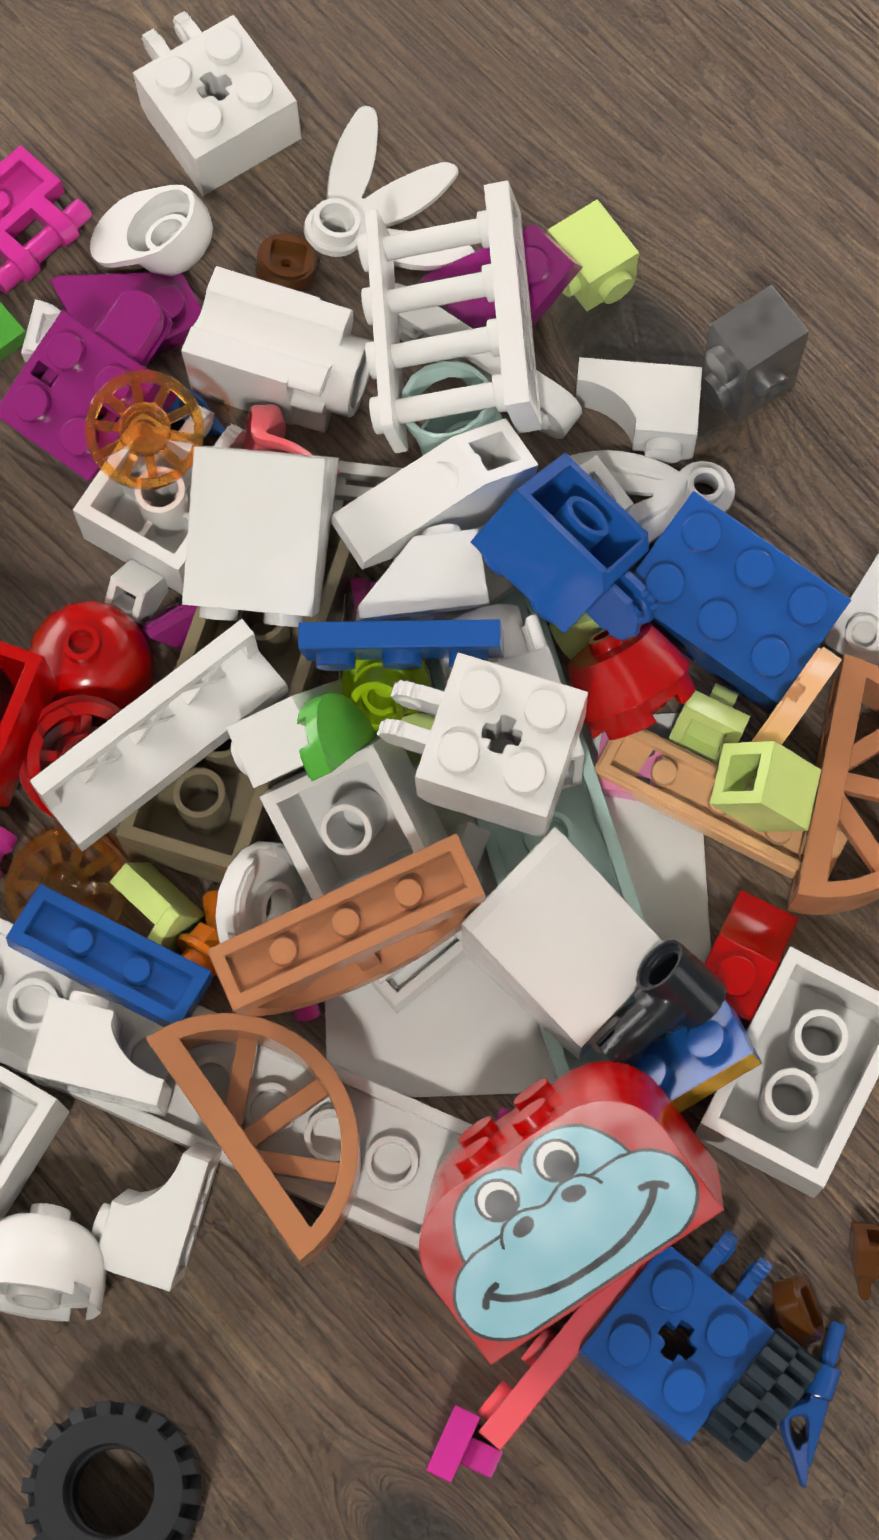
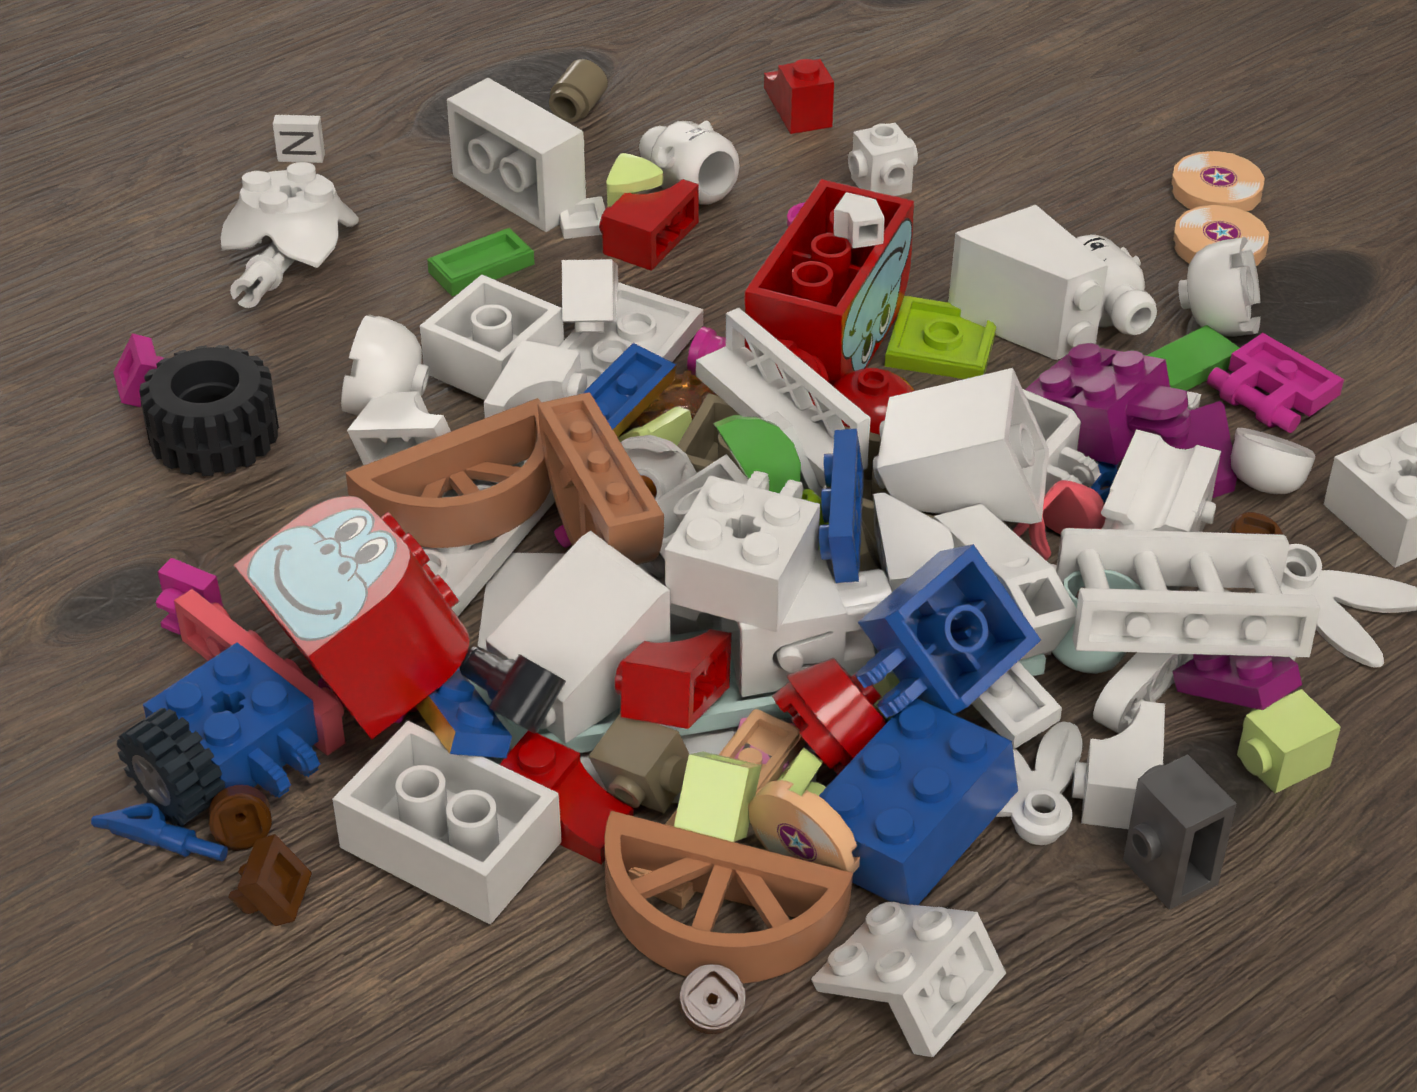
camera: 90 degrees right, 30 degrees down
clear orange wheel [85,370,204,490] -> none
none -> dark tan brick [588,712,689,813]
none -> red arch [615,629,732,729]

